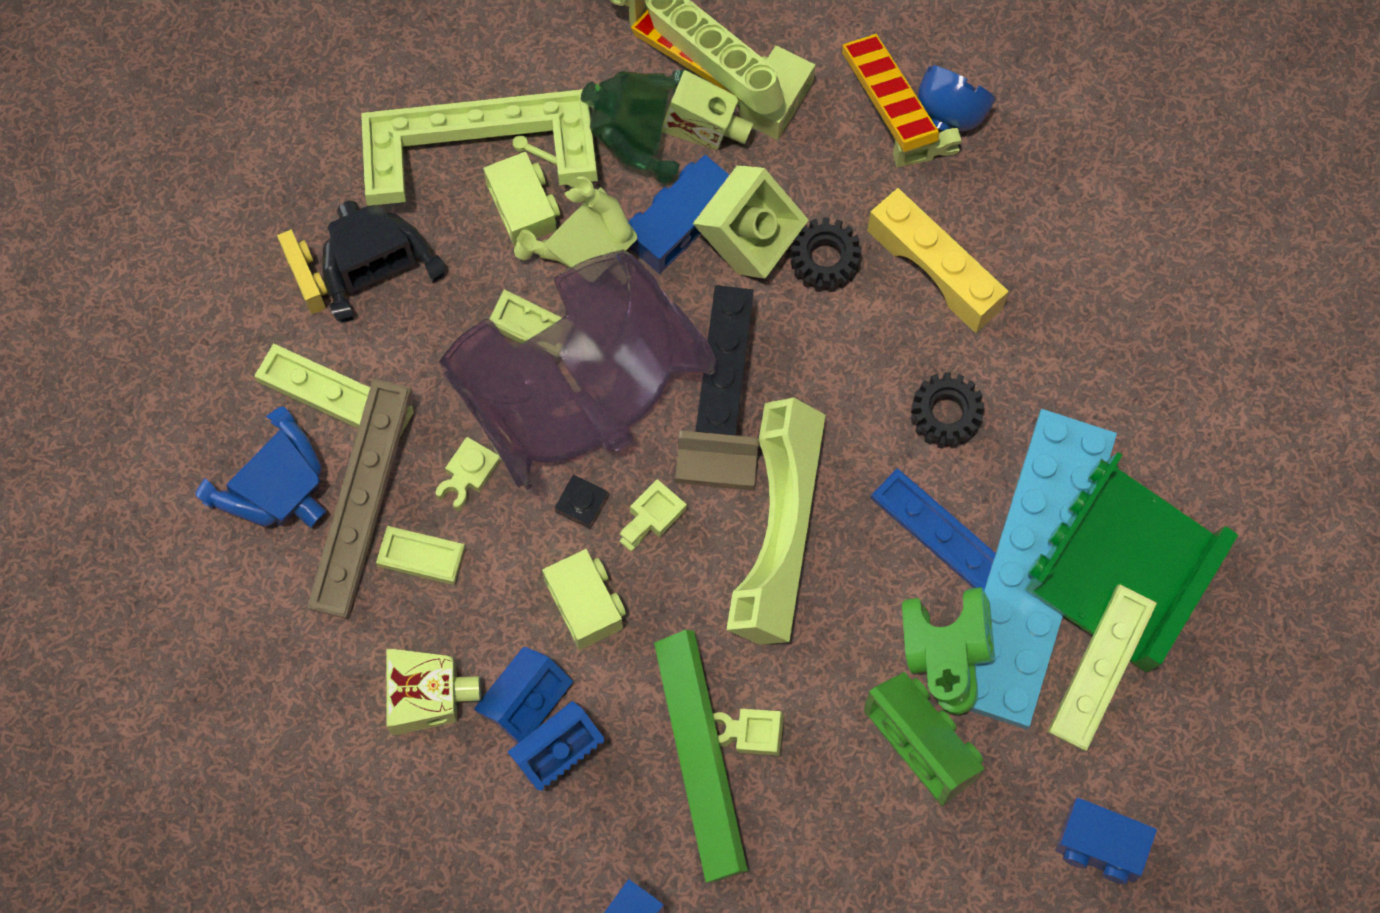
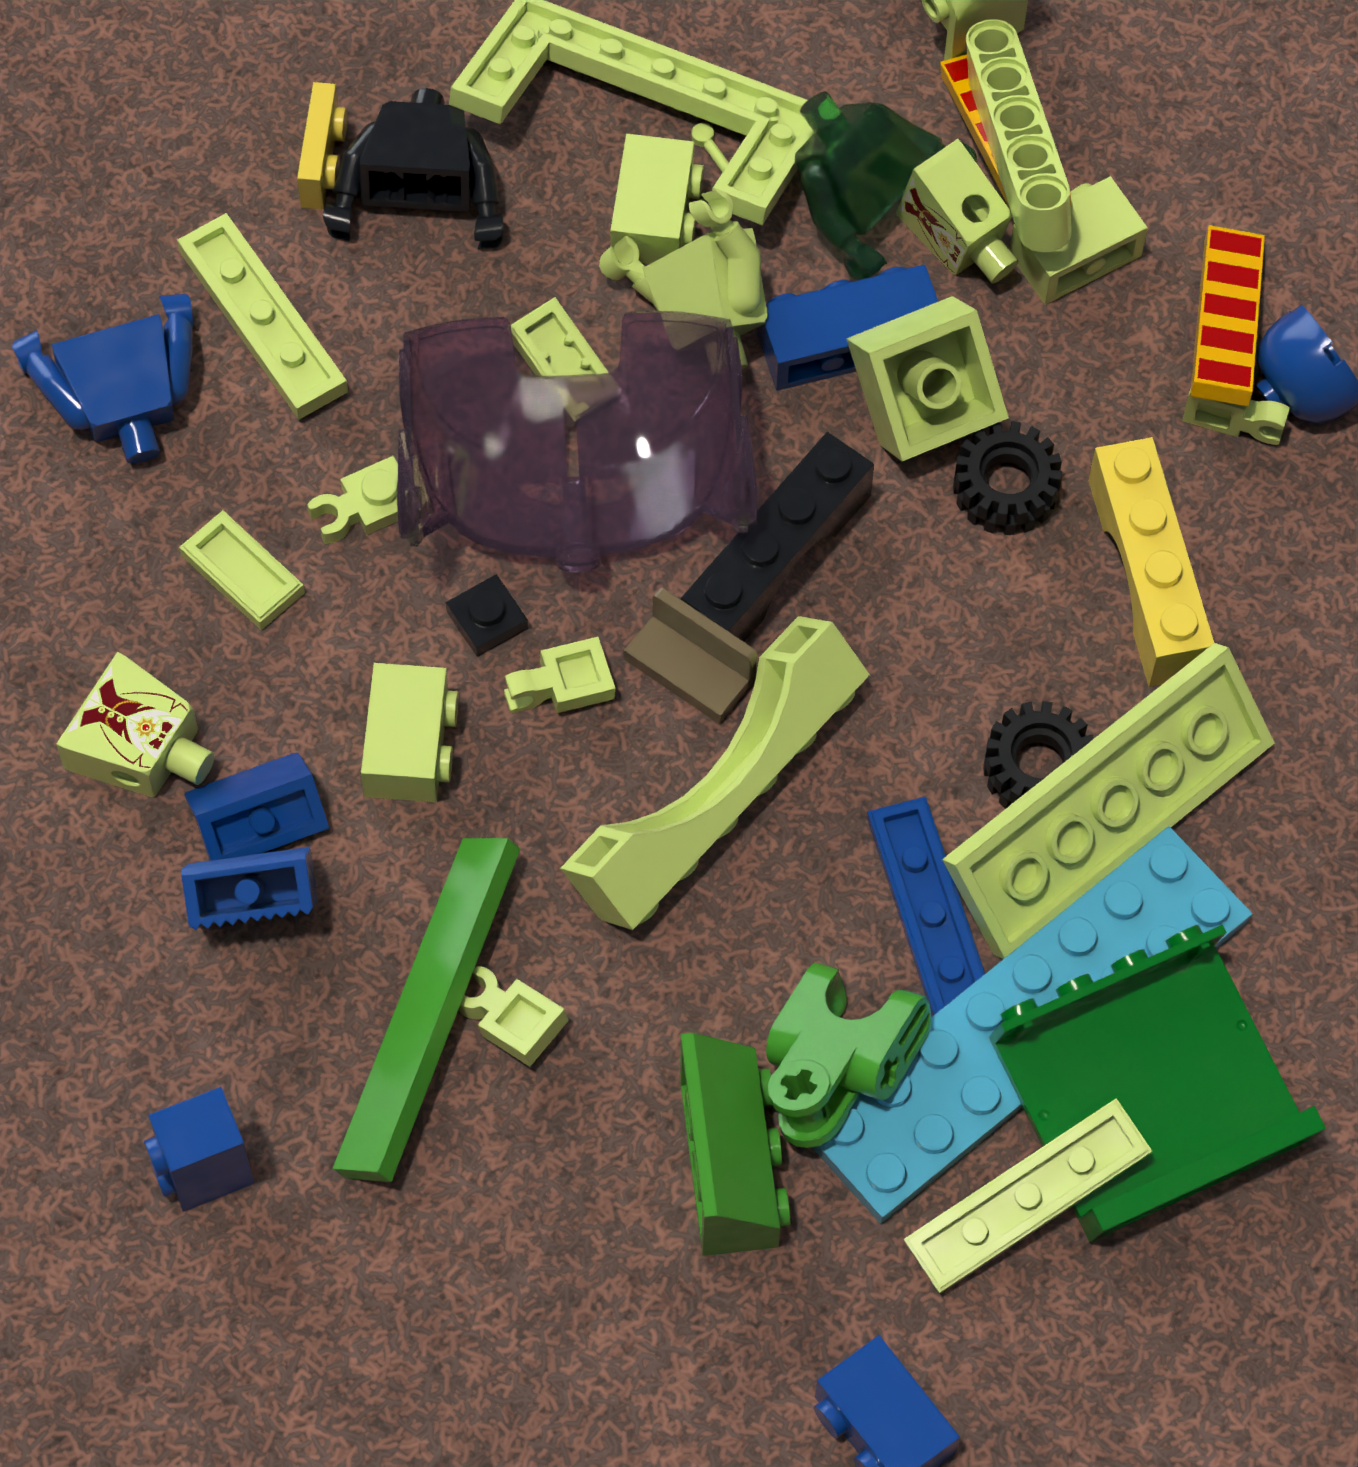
camera: 30 degrees right, 5 degrees down
dark tan tile [307,379,413,619] -> none
none -> yellowish green plate [942,643,1275,959]

